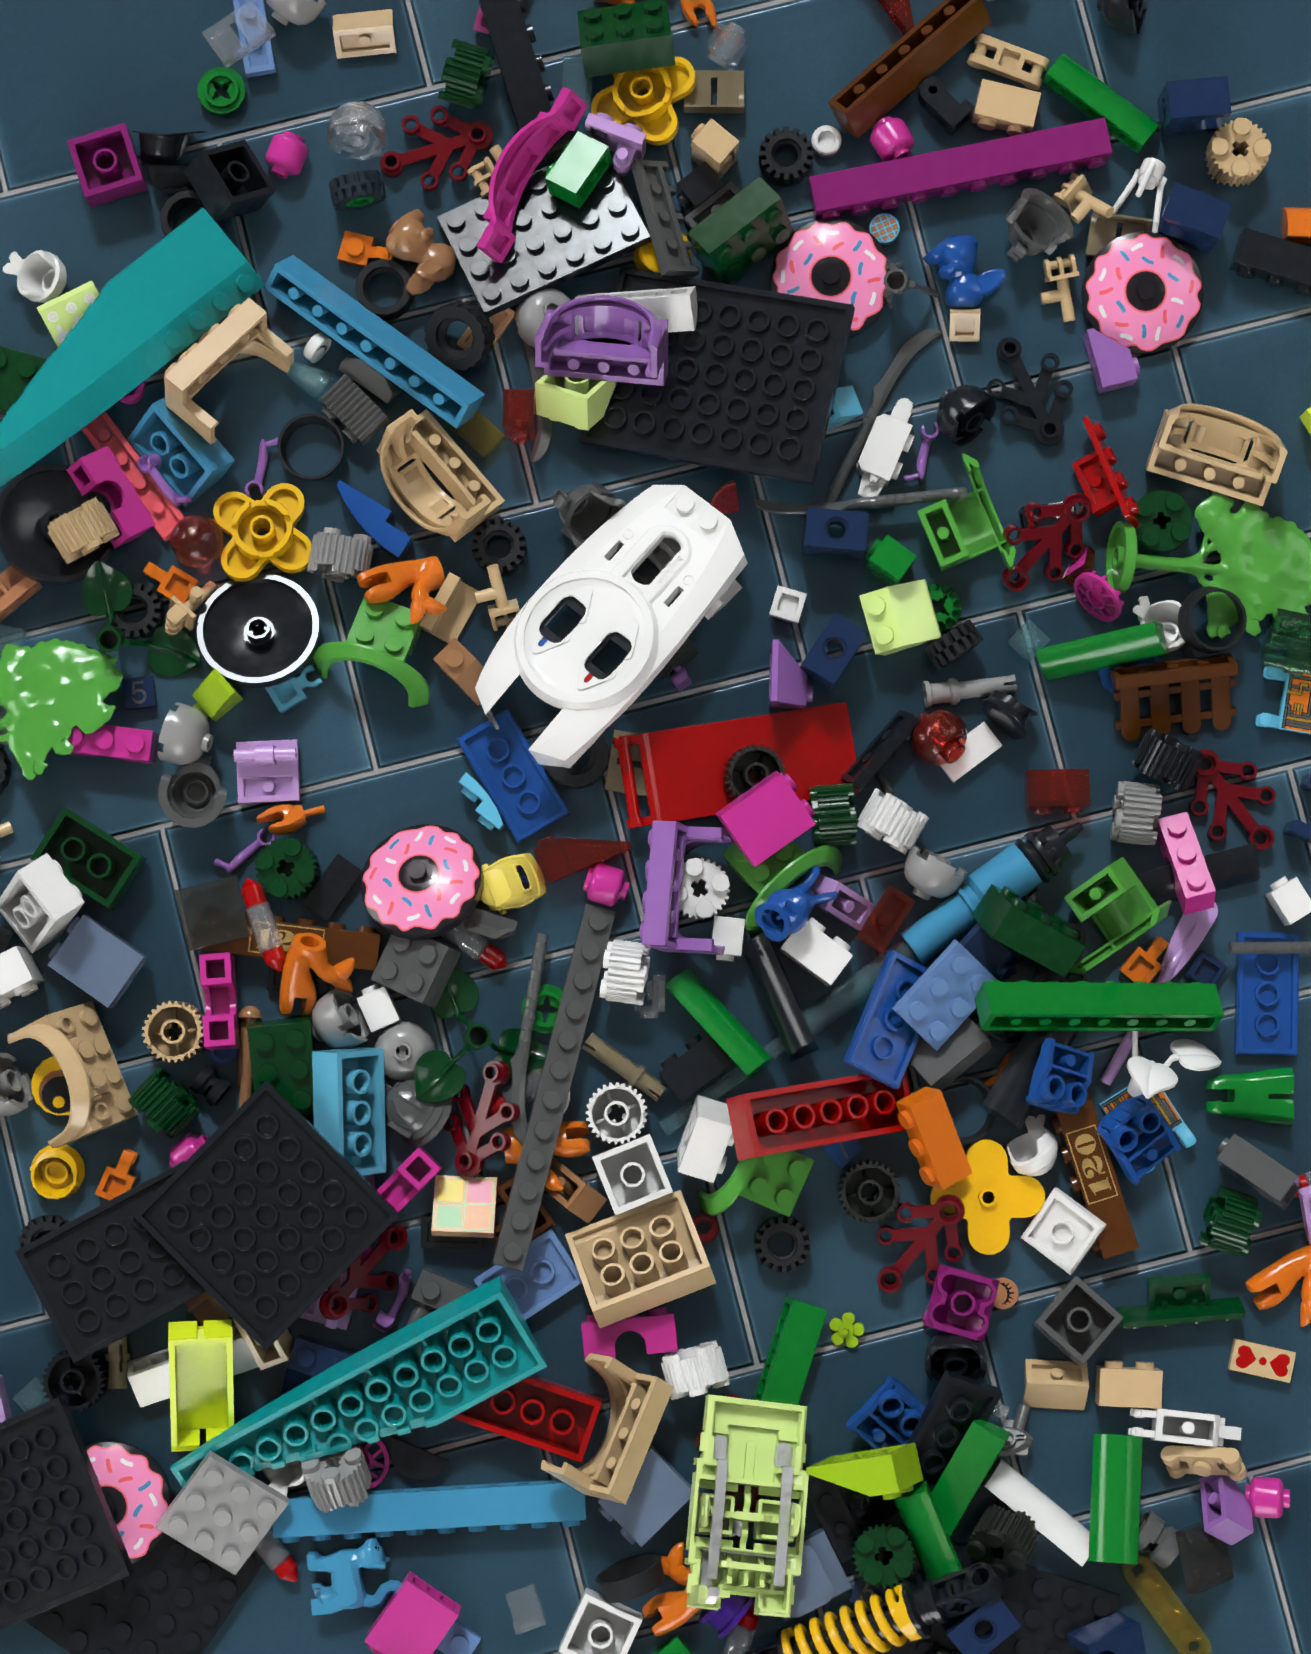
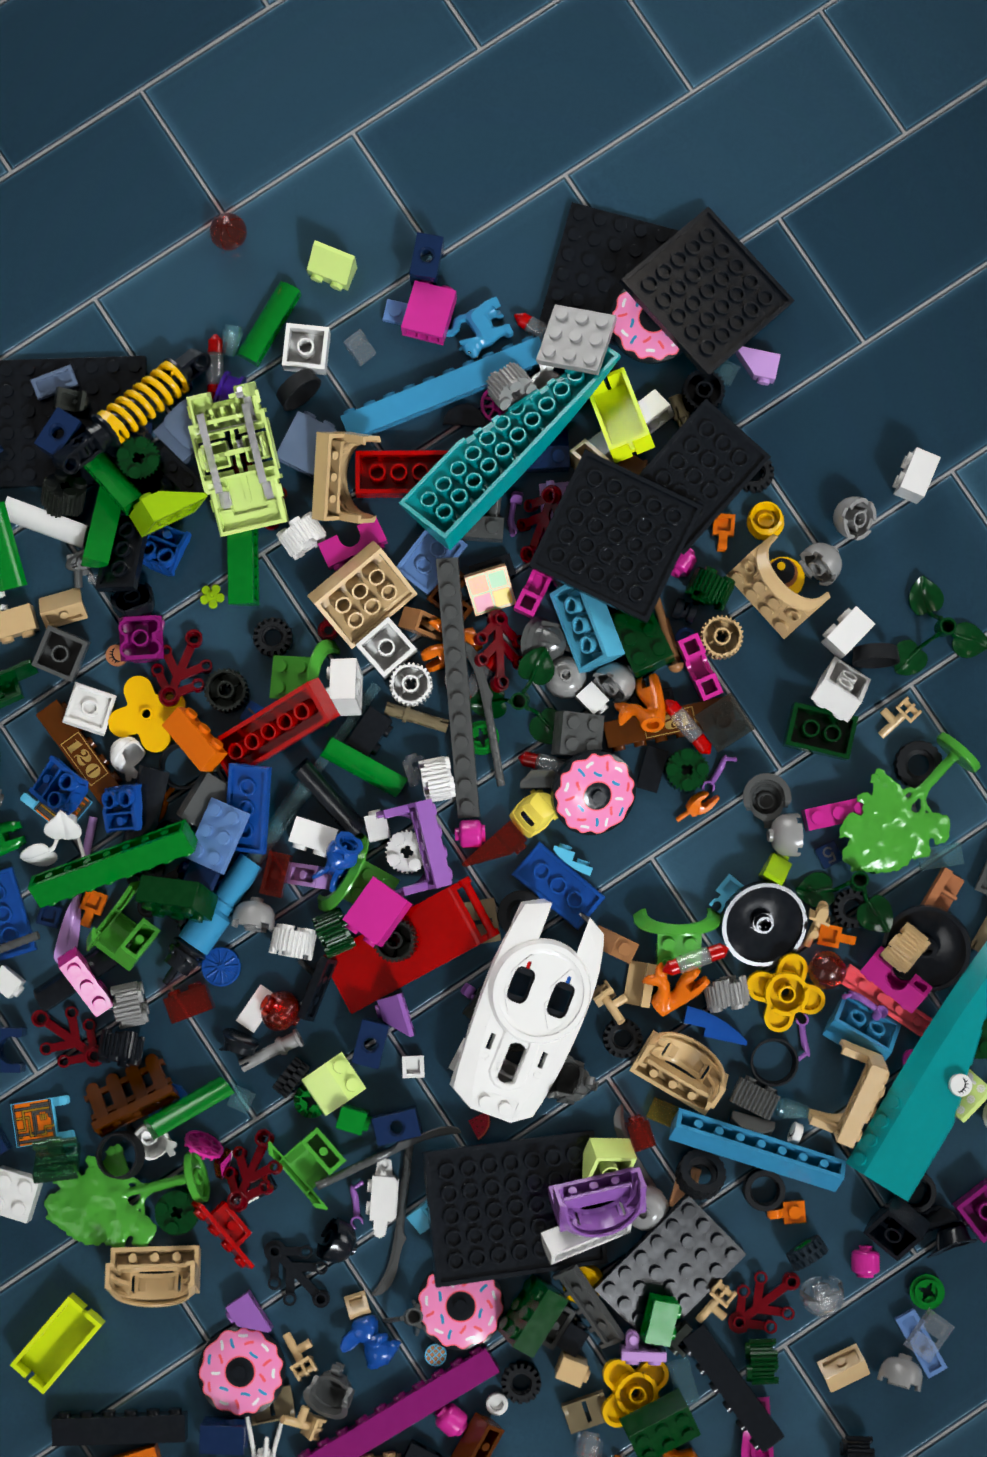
camera: 165 degrees right, 0 degrees up
sand blue brick [47,914,149,1008] -> none
lavender plate [233,739,301,804] -> none
medium nougat animal [385,209,457,295] -> none
dark pink piece [476,87,588,263] -> none
orange piece [642,1542,701,1637] -> none
none -> blue wheel [201,947,241,987]
none -> piece [662,943,729,976]
none -> white tile [948,1074,972,1097]

